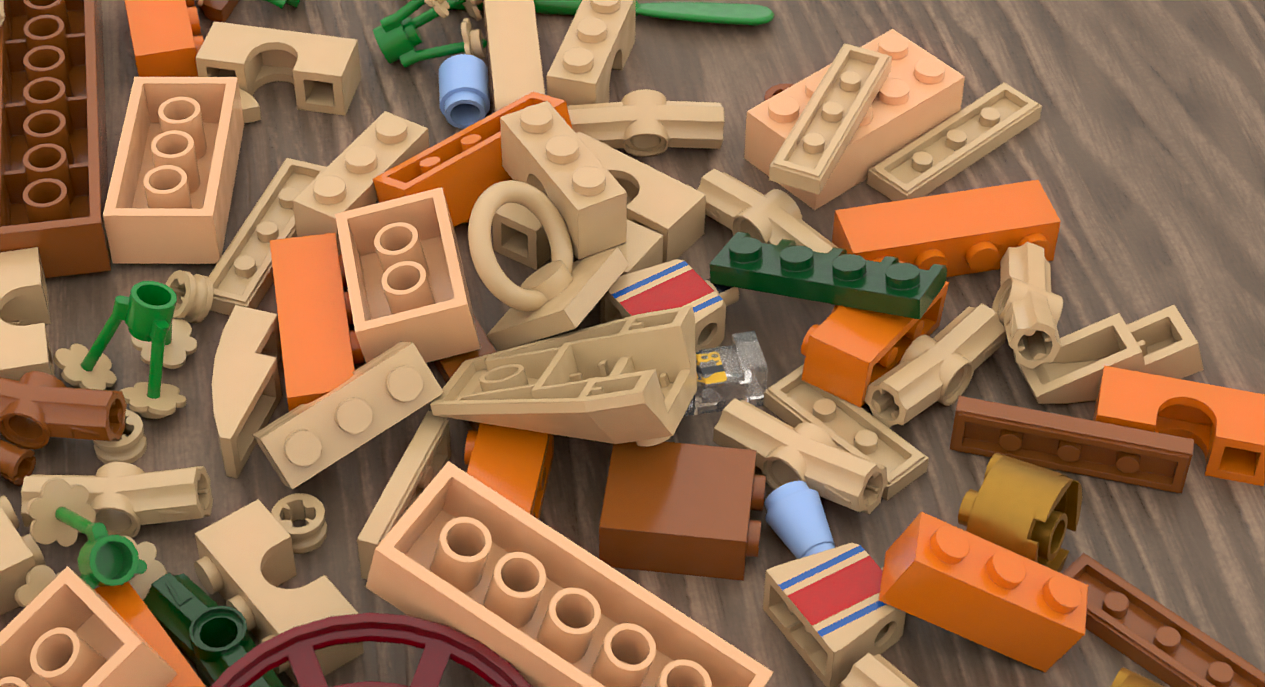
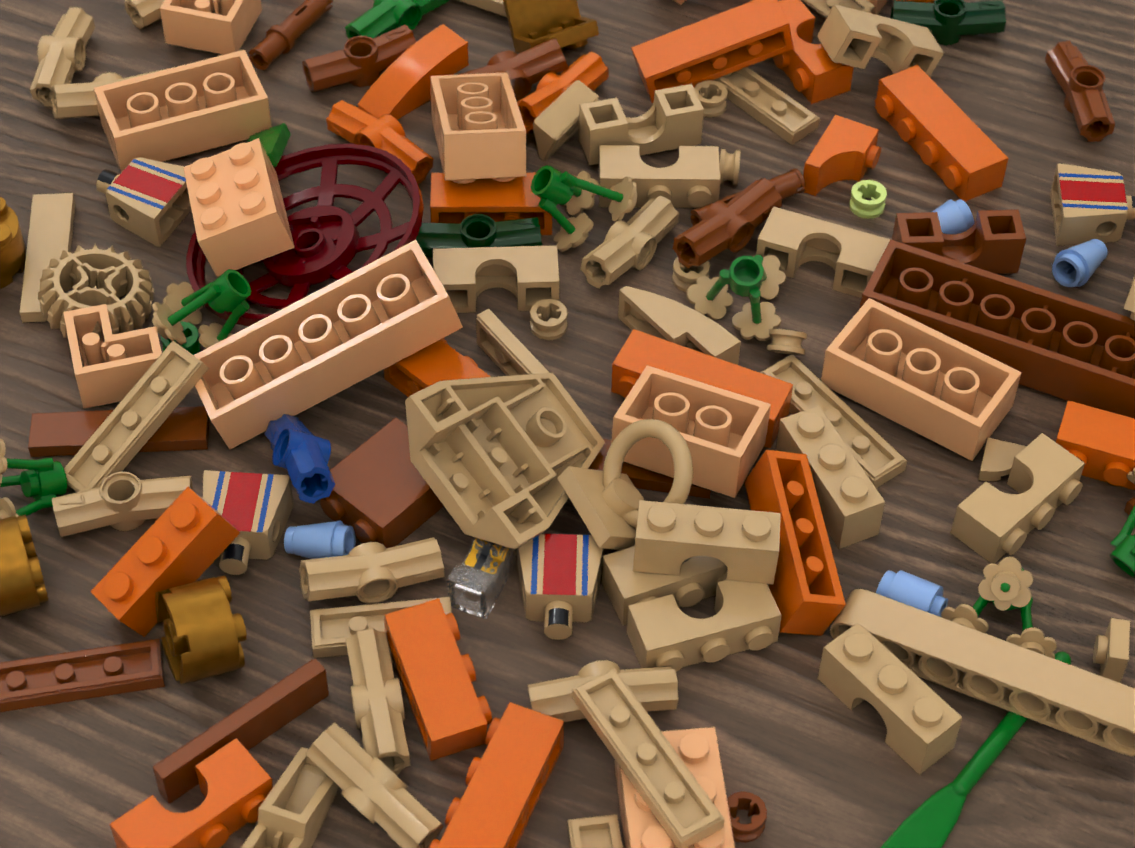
camera: 125 degrees right, 5 degrees up
tan arch [253,342,444,490] -> none
tan piece [567,89,724,157] -> none
dark green hinge [709,232,947,319] -> none
none -> blue piece [265,414,335,504]

